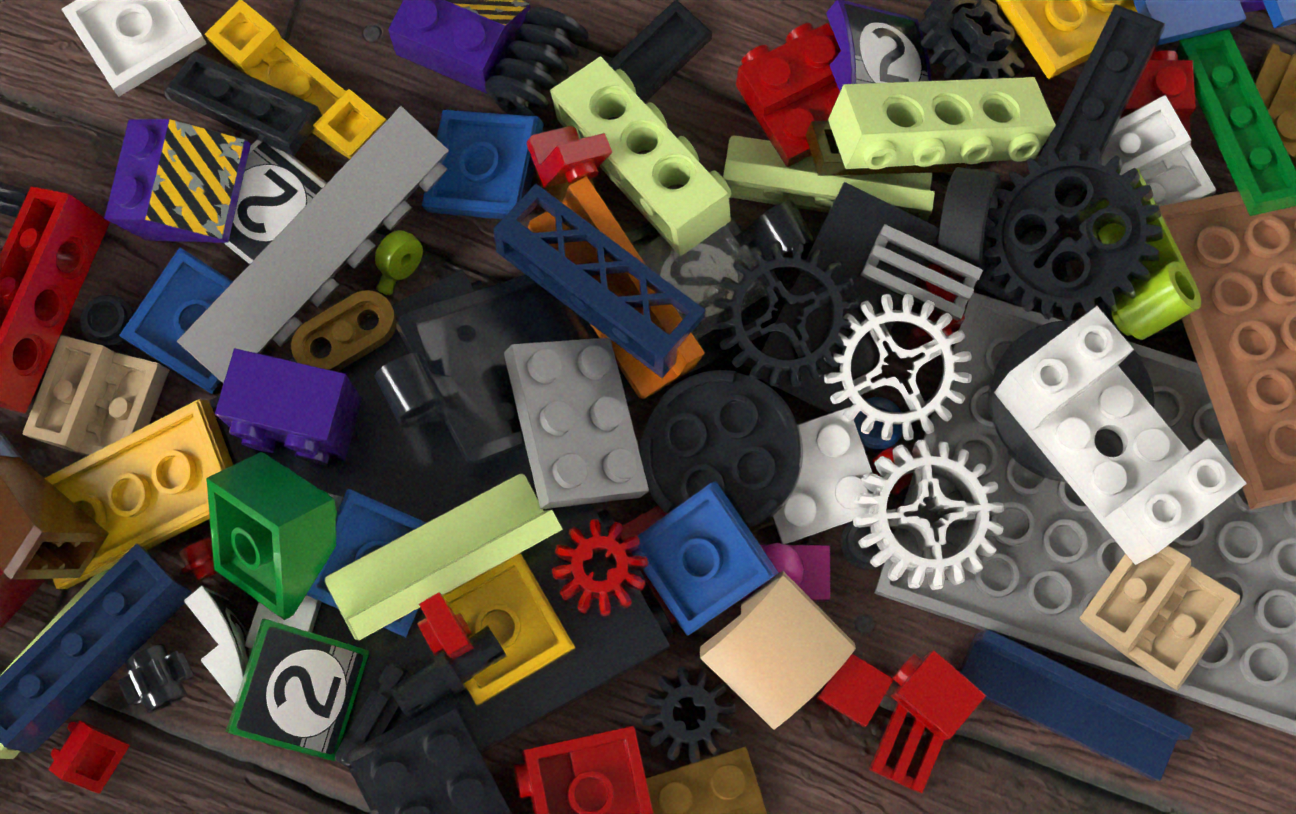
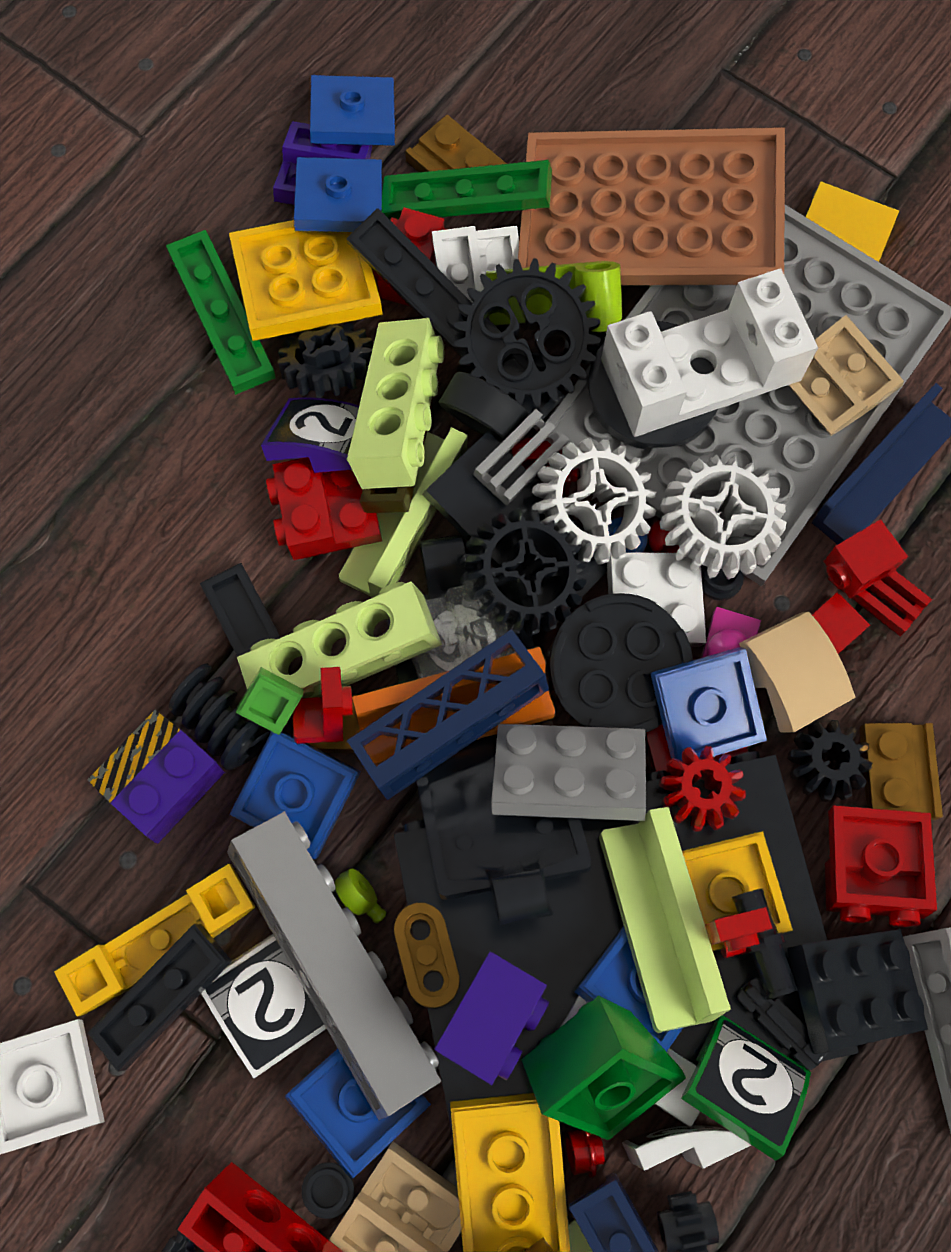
camera: 75 degrees left, 5 degrees down
slope [104,119,251,243] -> none
none -> bright green tile [236,667,304,735]

